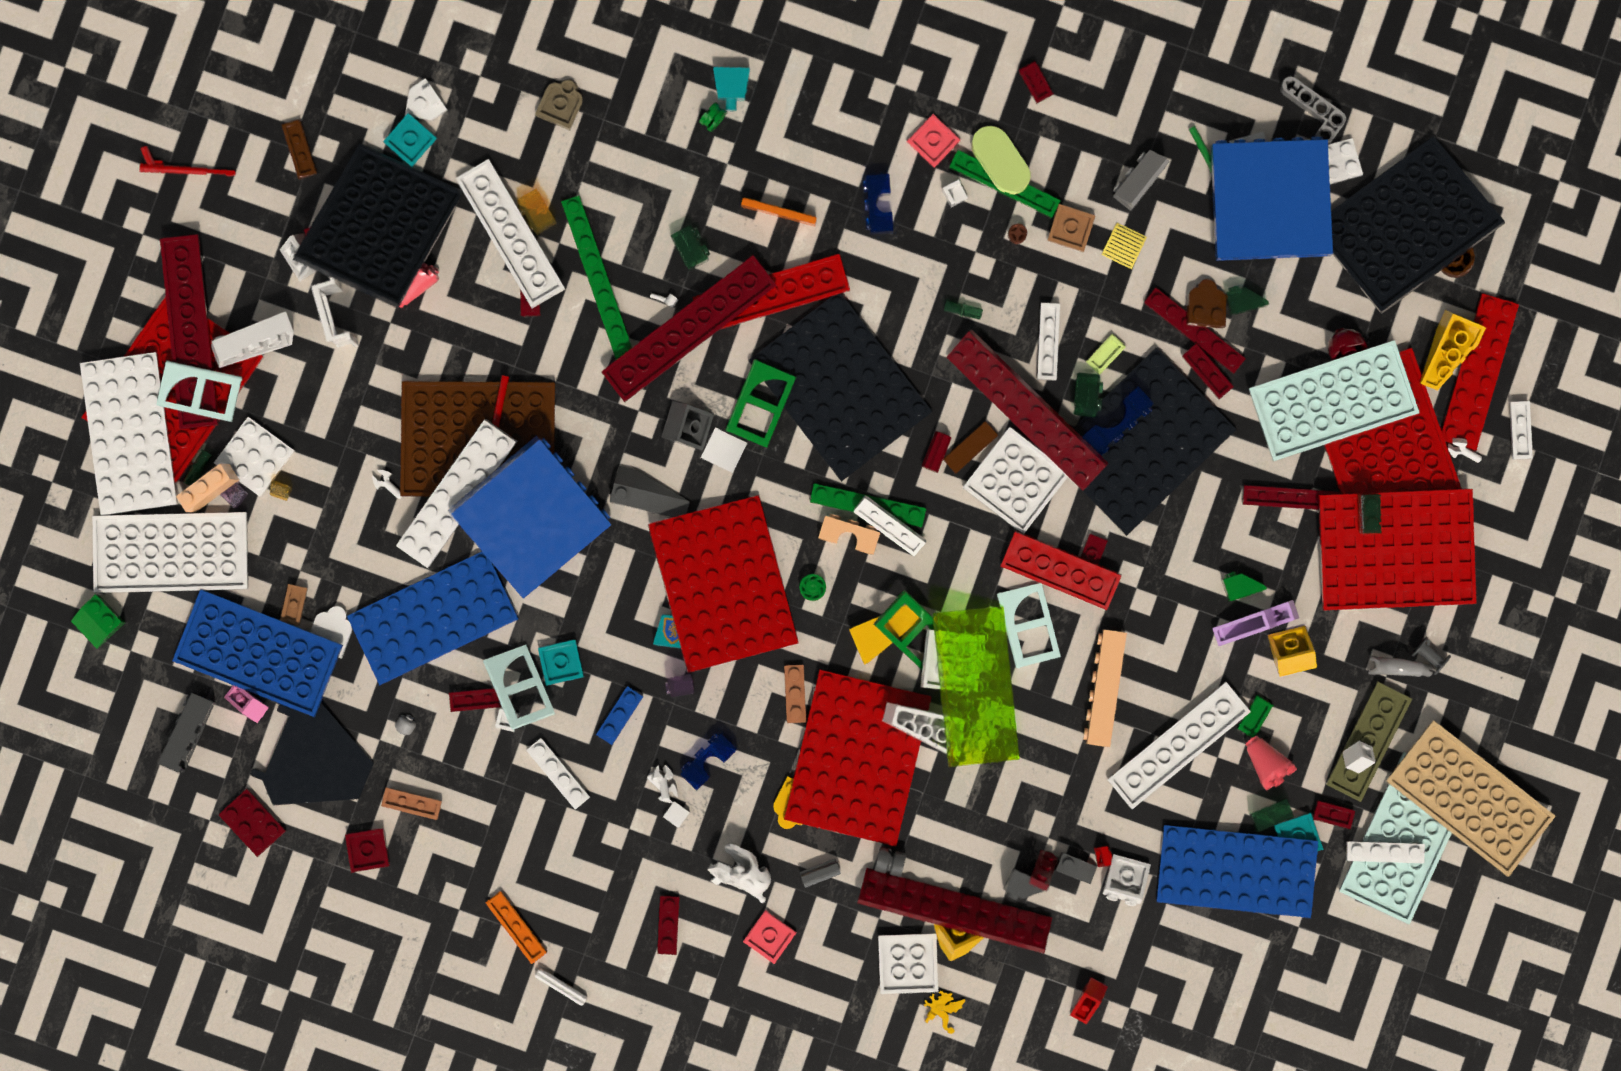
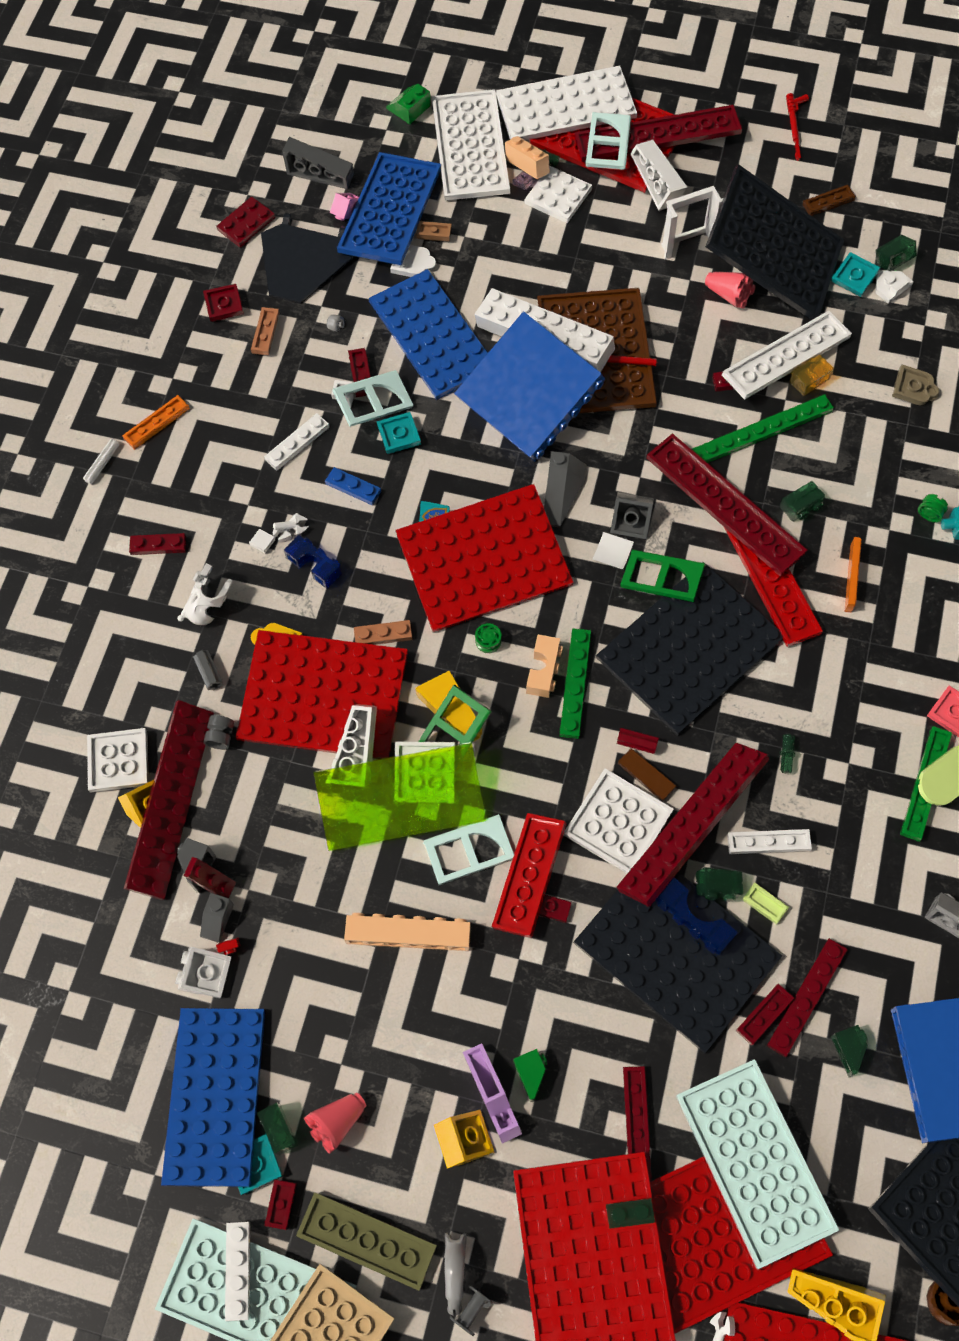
camera: 90 degrees right, 20 degrees down
clear yellow slope [270,480,292,501] -> none
white bar [372,470,402,499] -> none
white hand [650,293,678,307] -> none
clear purple brick [665,674,695,698] -> none
coral tile [743,910,797,964] -> none
white plate [853,495,926,556] -> none
clear blue arch [863,174,894,235] -> none
yellow piece [924,991,965,1034] -> none
white panel [942,179,968,207] -> none
copper wheel [1008,224,1027,244] -> none
medium nougat plate [1047,204,1095,253] -> none
red slope [1070,978,1108,1024] -> none
light yellow sticker [1102,223,1147,269] -> none
white plate [1107,682,1251,809] -> none
reddish brown plate [1187,279,1226,329] -> none
green tile [1237,696,1274,738] -> none
dark red cylinder [1328,328,1367,361] -> none
white panel [1343,741,1376,773] -> none
none -> clear green brick [875,235,917,272]

